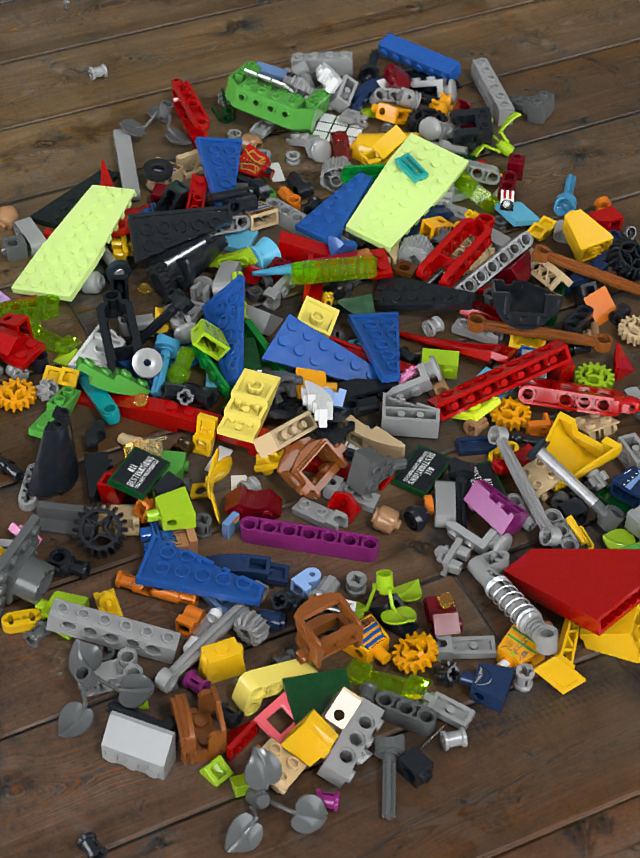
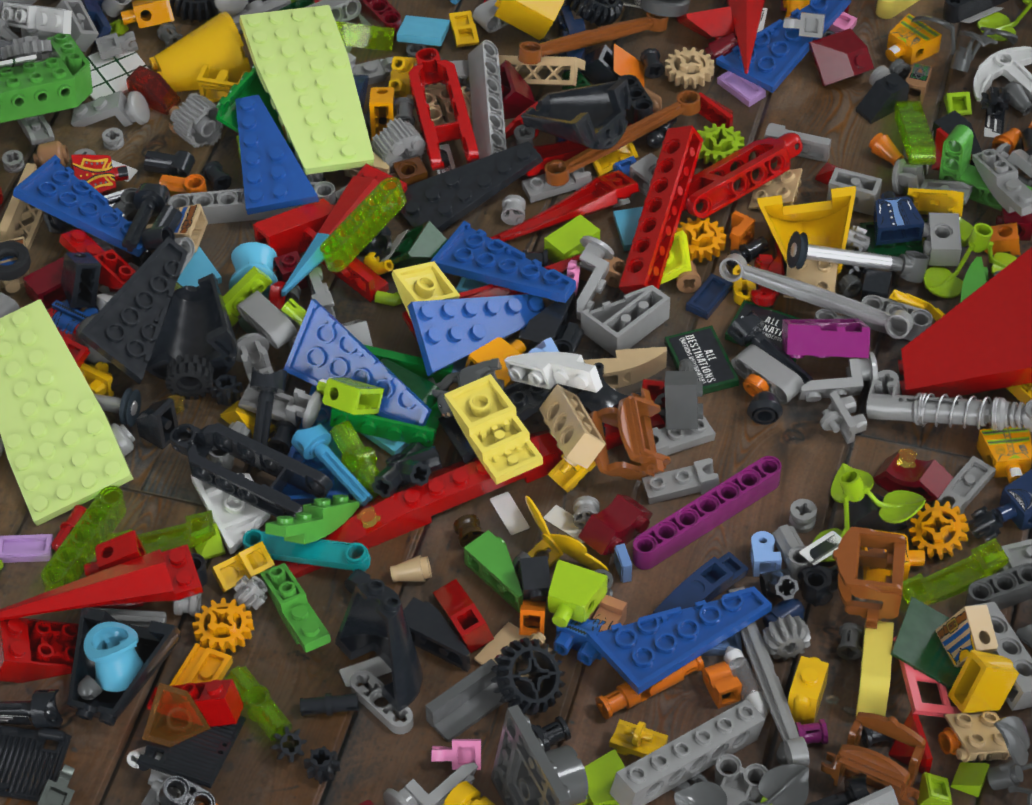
camera: 45 degrees left, 5 degrees up
tile [107,446,171,501] -> none
clear yellow panel [123,436,168,457] -> none
light grey piece [132,348,162,379] -> none
yellow slope [192,412,218,457] -> none
red bracket [327,491,362,523] -> none
blue tile [328,236,358,255] -> none
dark grey bush [358,682,379,704] -> none
medium nougat head [370,505,402,535] -> none
yellow hinge [372,125,408,160] -> none
teal tile [395,153,429,184] -> none
sticker [500,190,514,211] -> none

